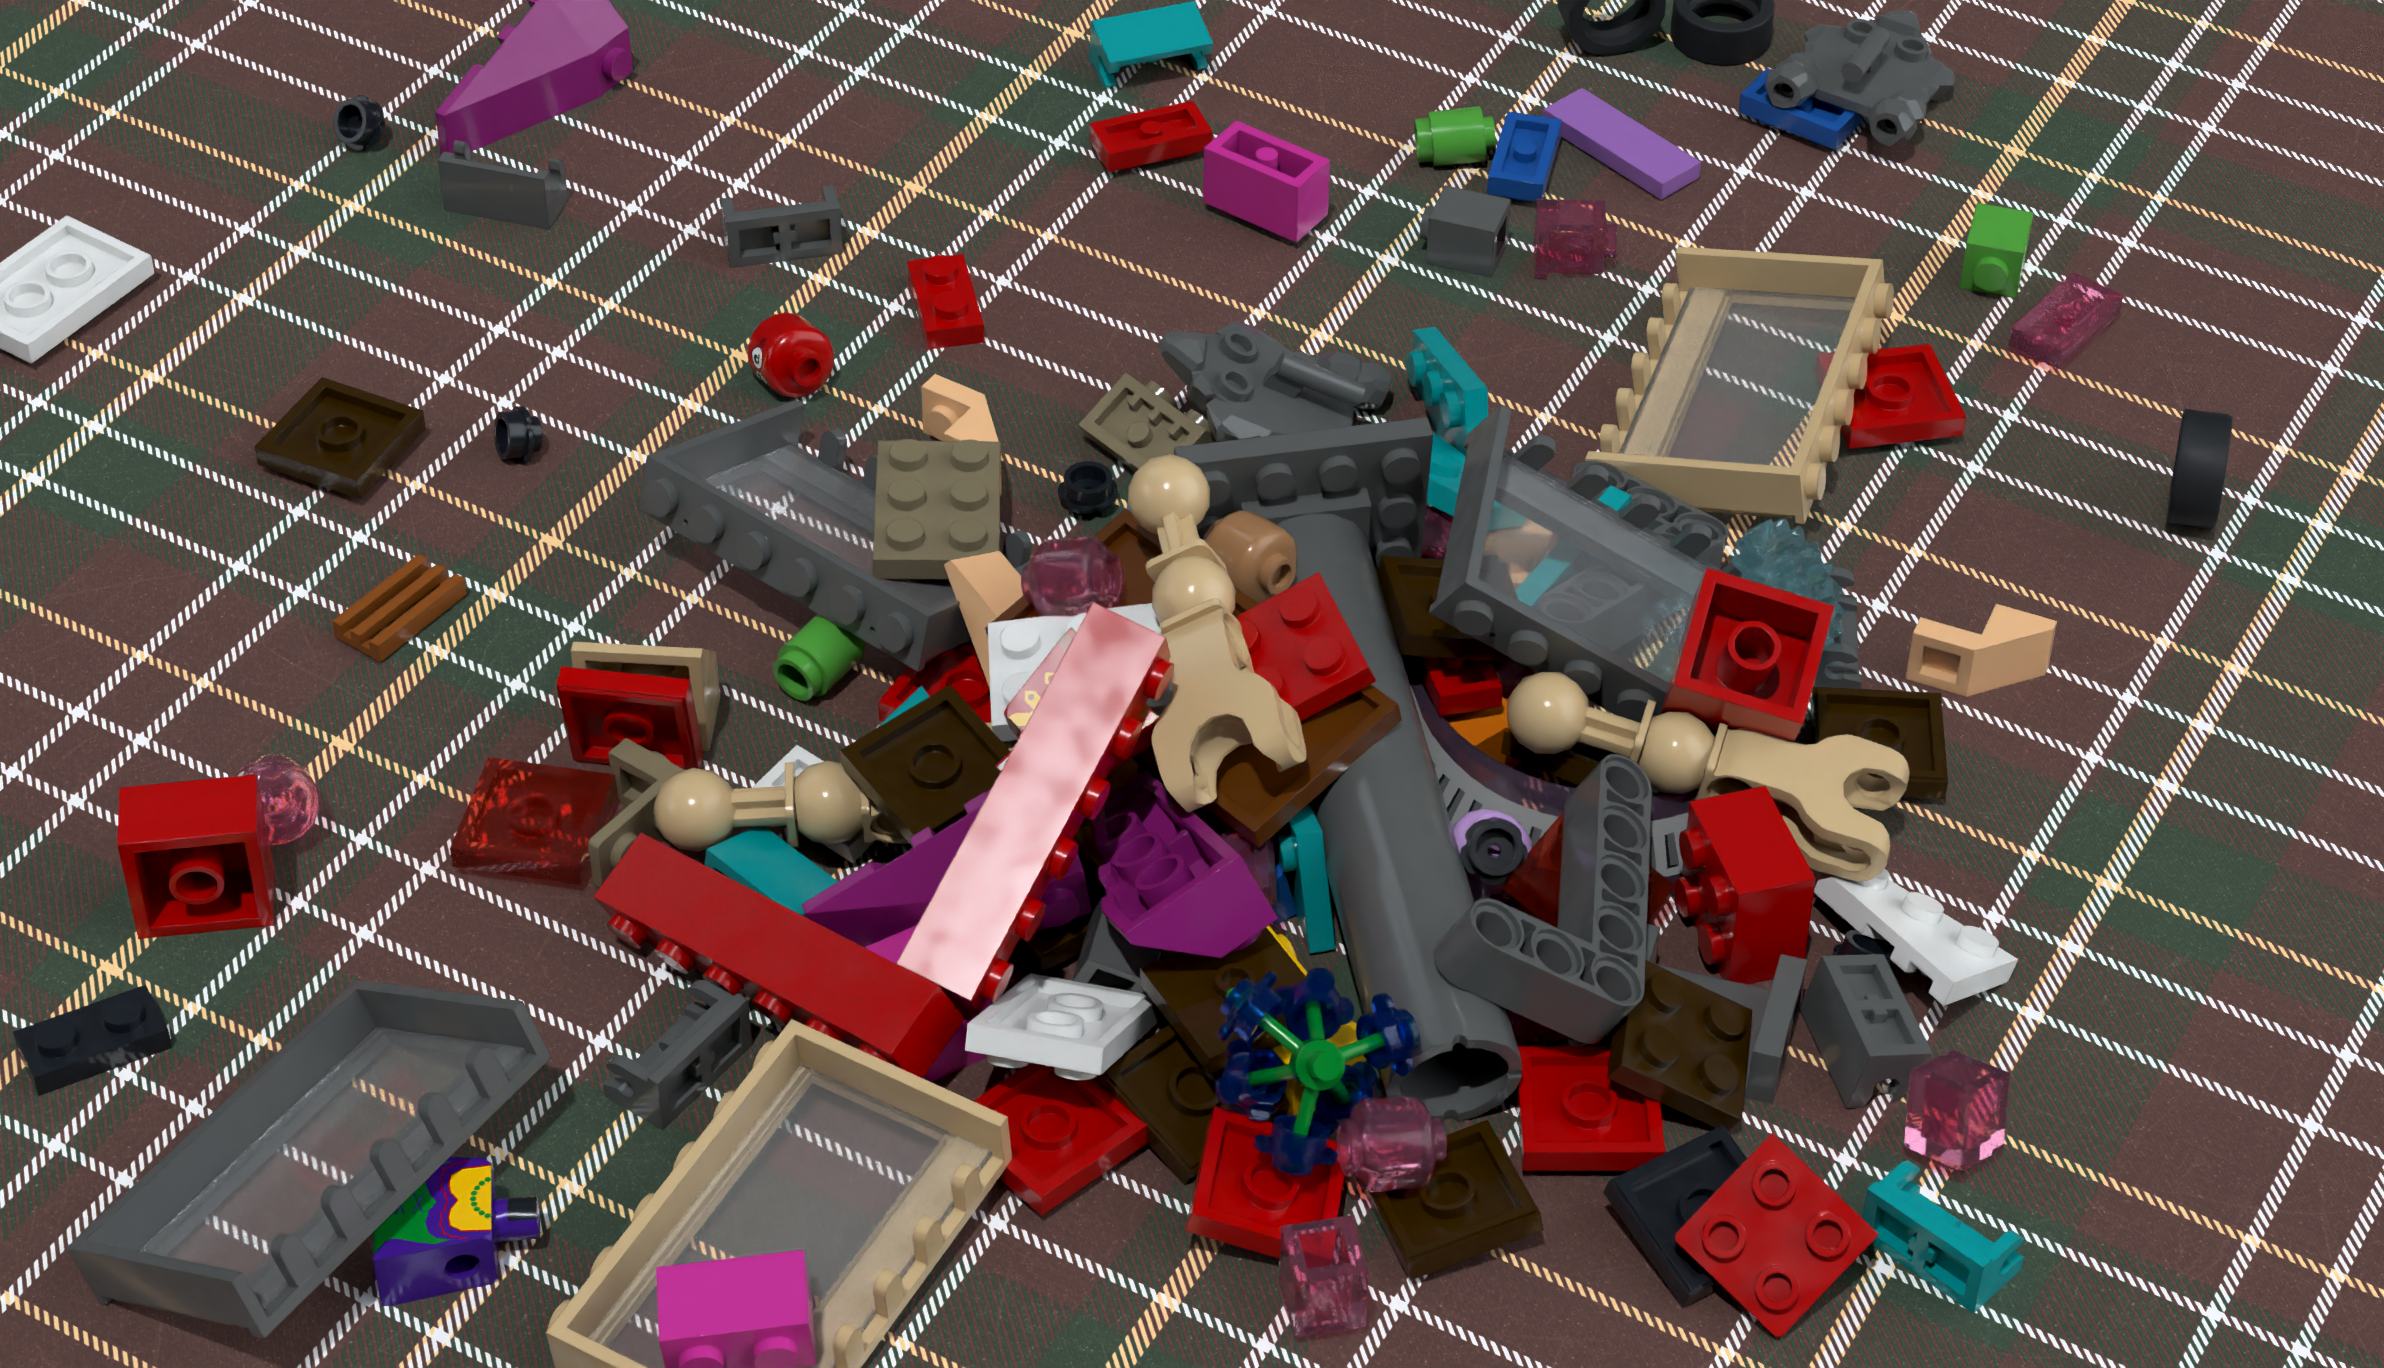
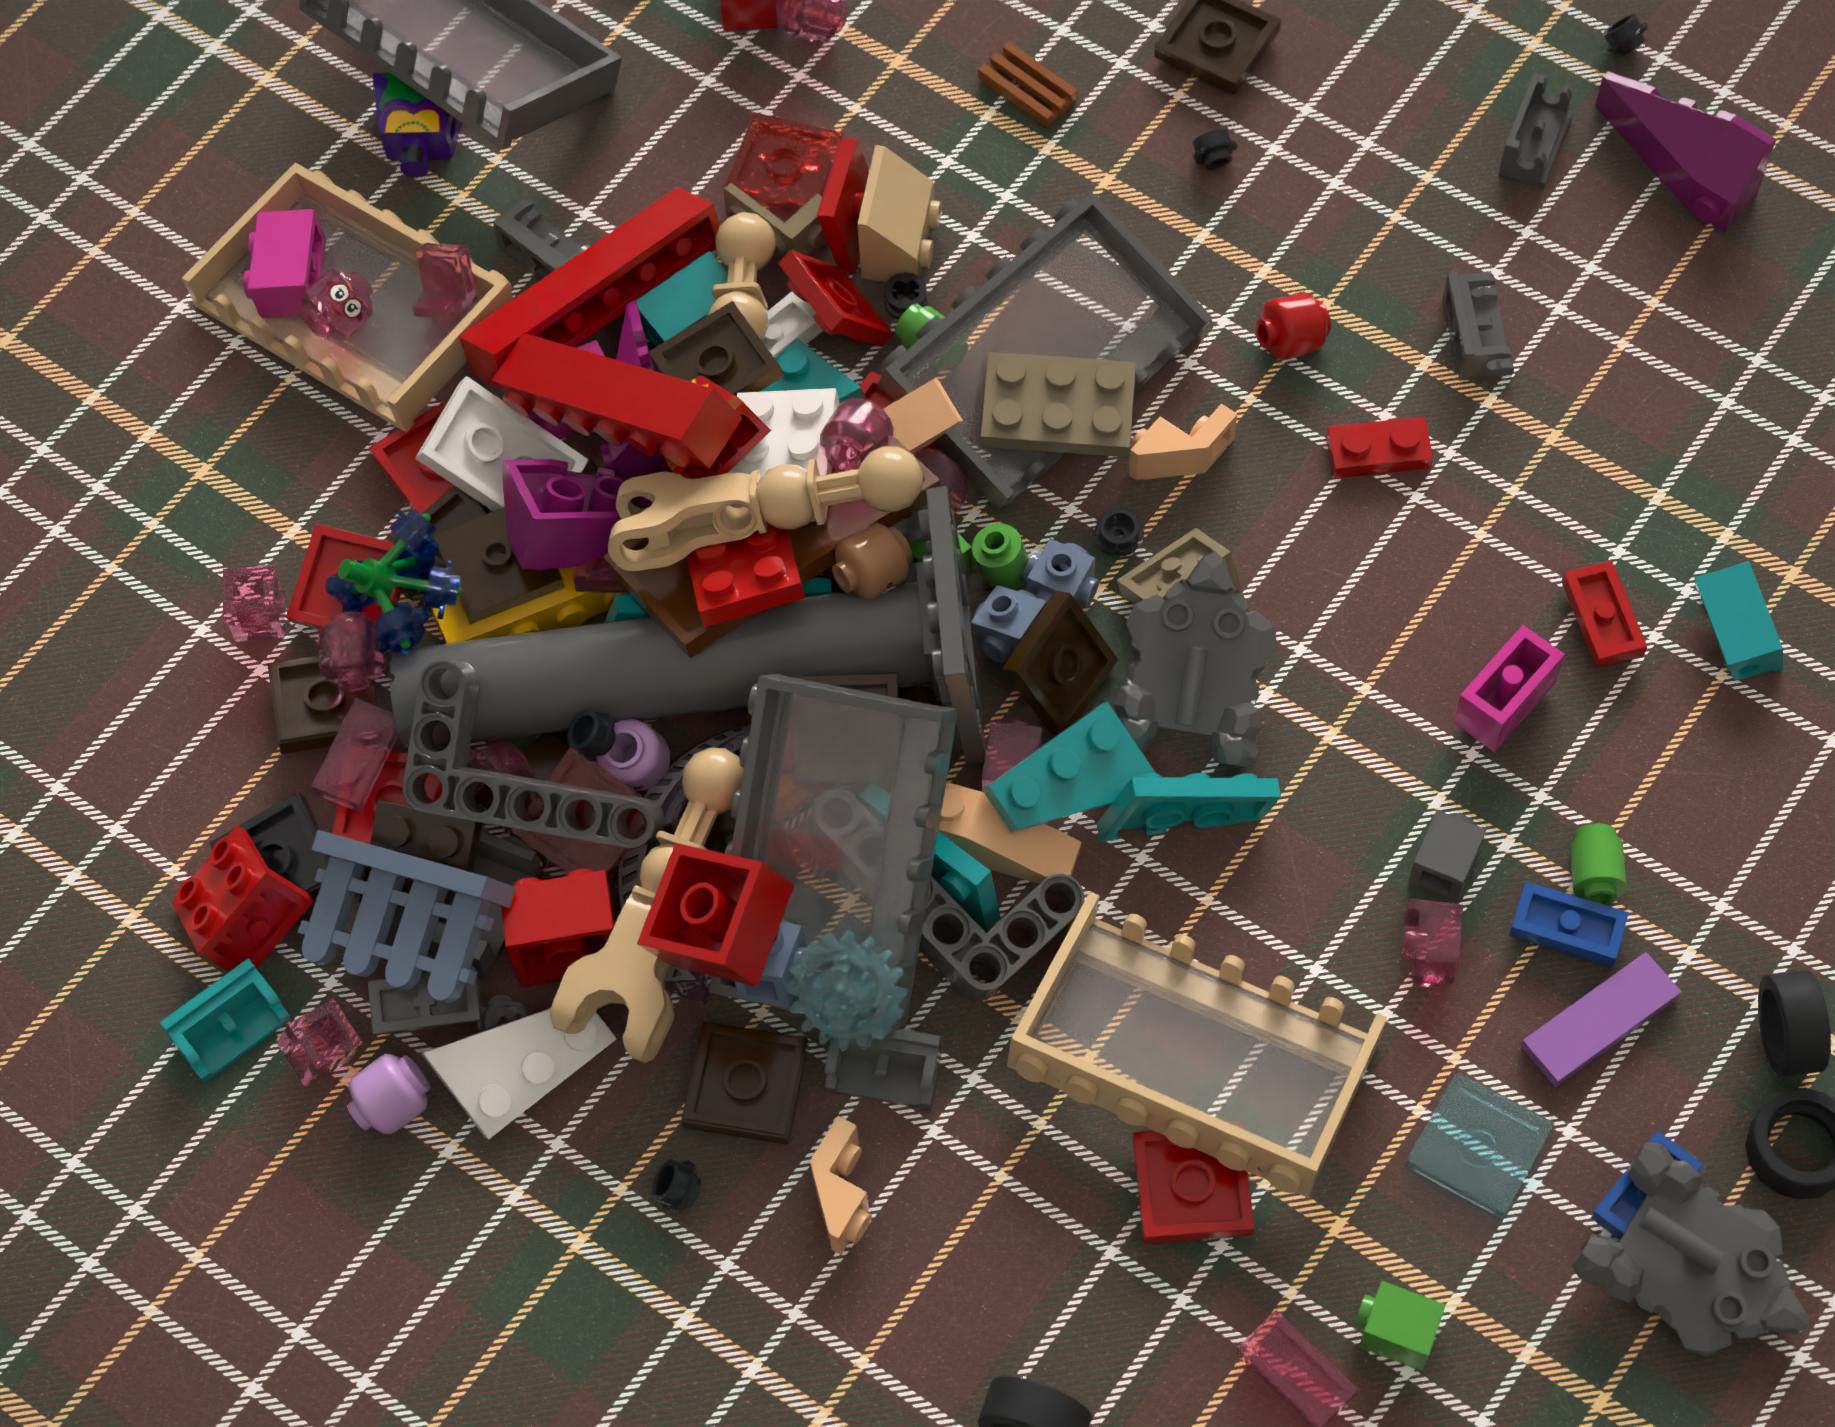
camera: 100 degrees right, 20 degrees up
none -> sand blue fence [298,830,516,1003]
none -> clear pink head [300,269,374,341]
none -> clear pink plate [311,698,399,813]
none -> lavender head [347,1054,431,1134]
none -> clear pink bracket [412,243,477,322]
none -> black plate [652,1160,701,1212]
none -> red plate [778,250,894,348]
none -> black bush [884,272,928,321]
none -> clear light blue tile [1405,1071,1555,1219]

